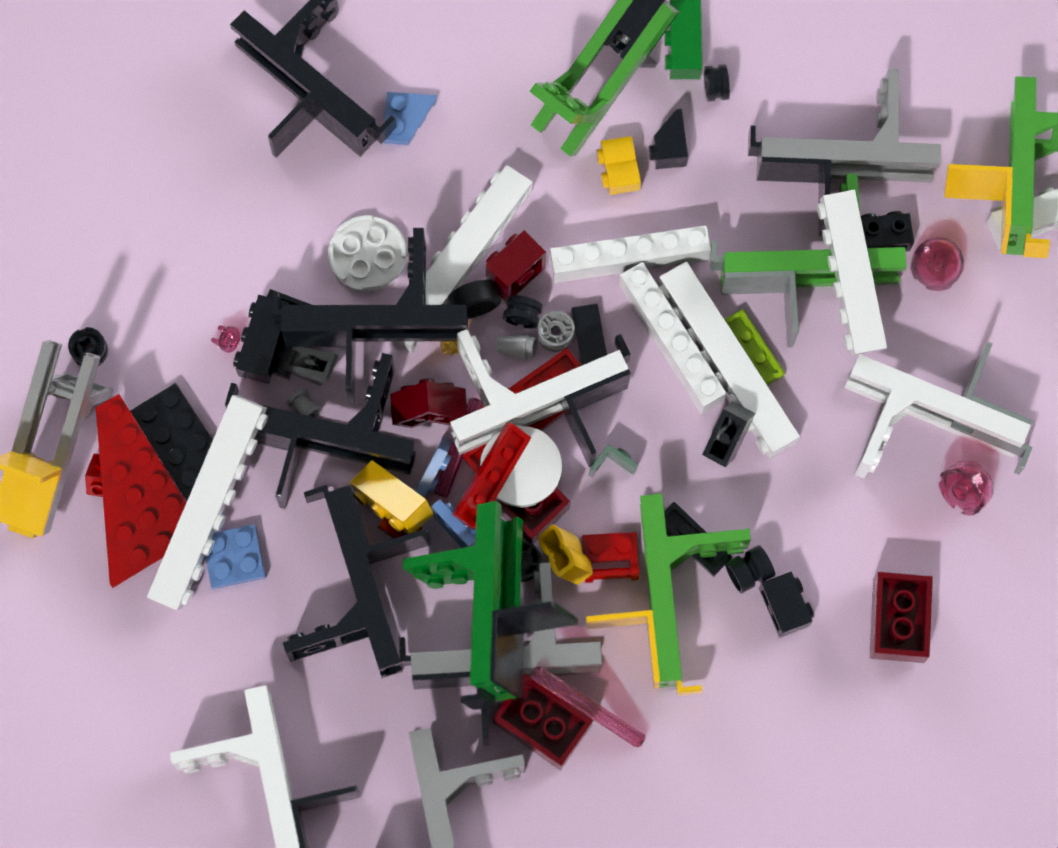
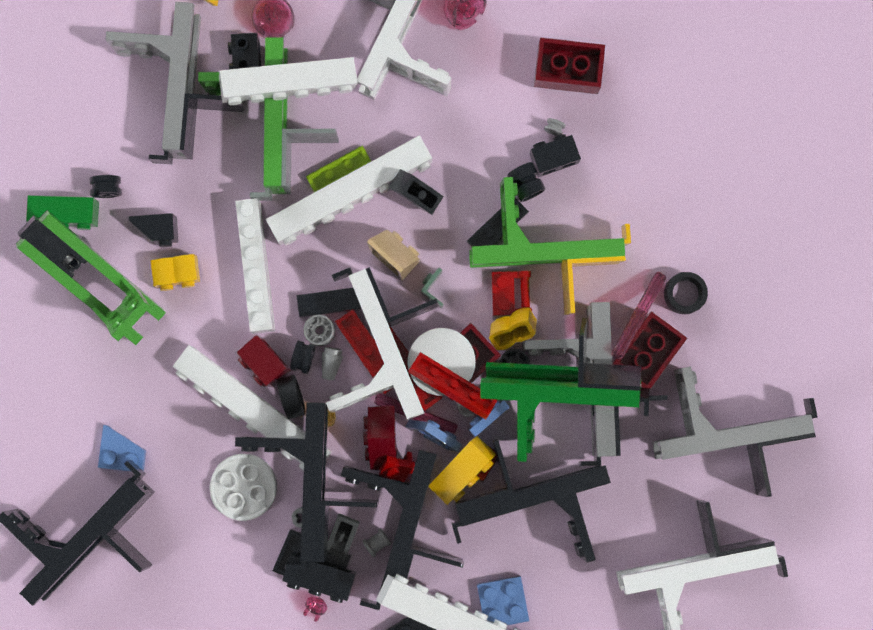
camera: 85 degrees left, 10 degrees up
white brick [619,262,726,415] -> none
none -> tan slope [367,230,420,281]
none -> red bracket [379,451,415,482]
none -> light grey bush [544,118,566,136]
none -> black tyre [664,272,708,314]

